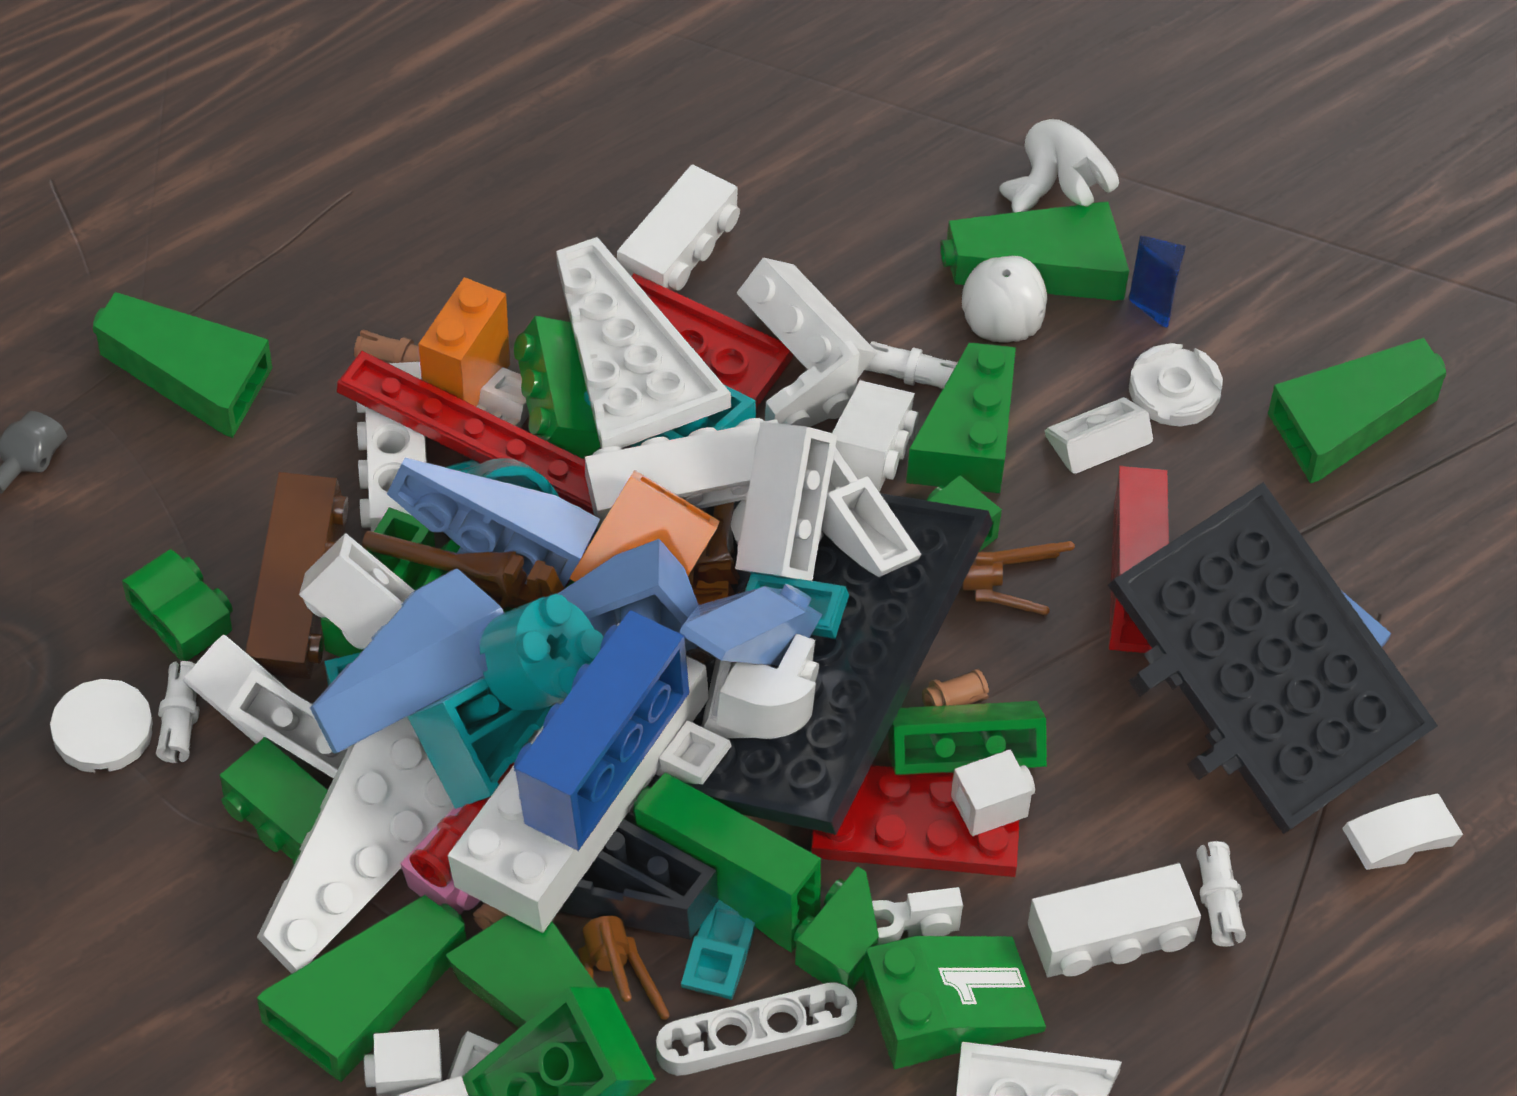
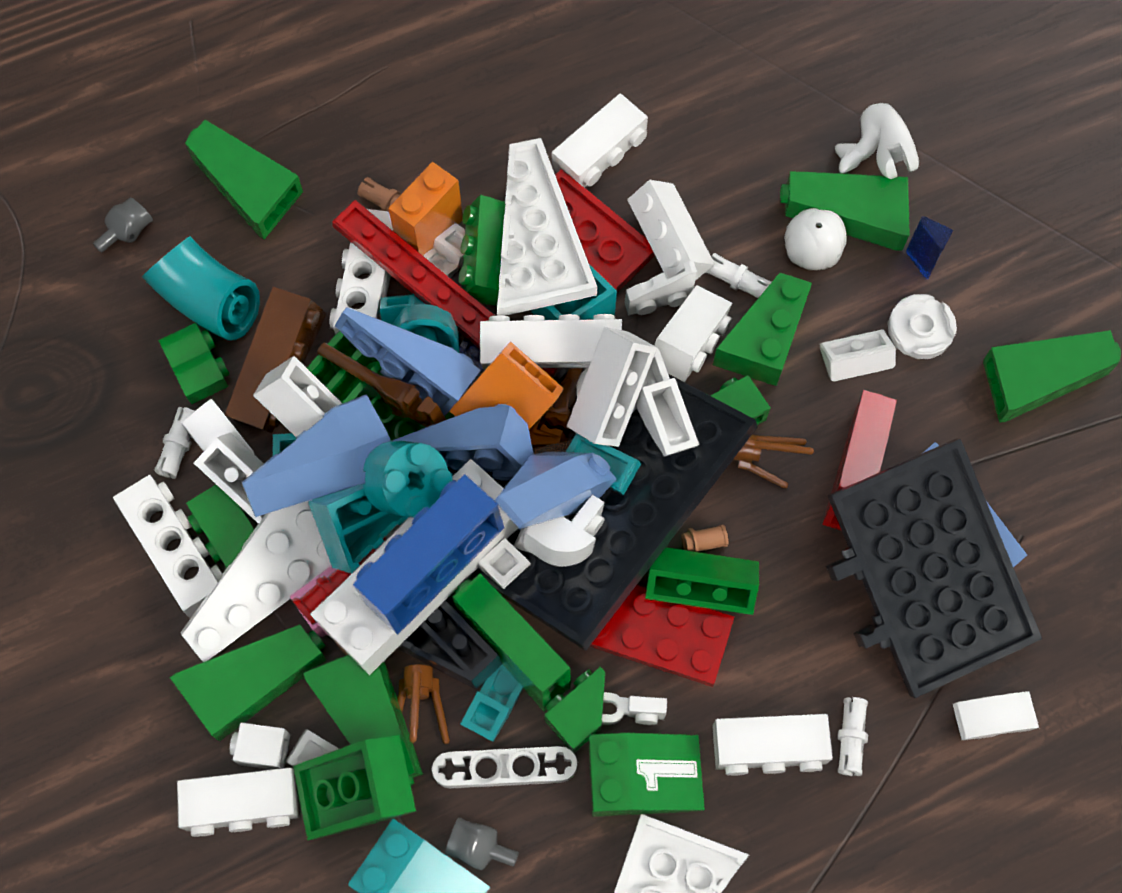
camera: 15 degrees right, 15 degrees up
white tile [50,679,153,772] -> none
white brick [951,749,1035,836] -> none
none -> white brick [113,475,222,619]
none -> teal brick [142,236,260,340]

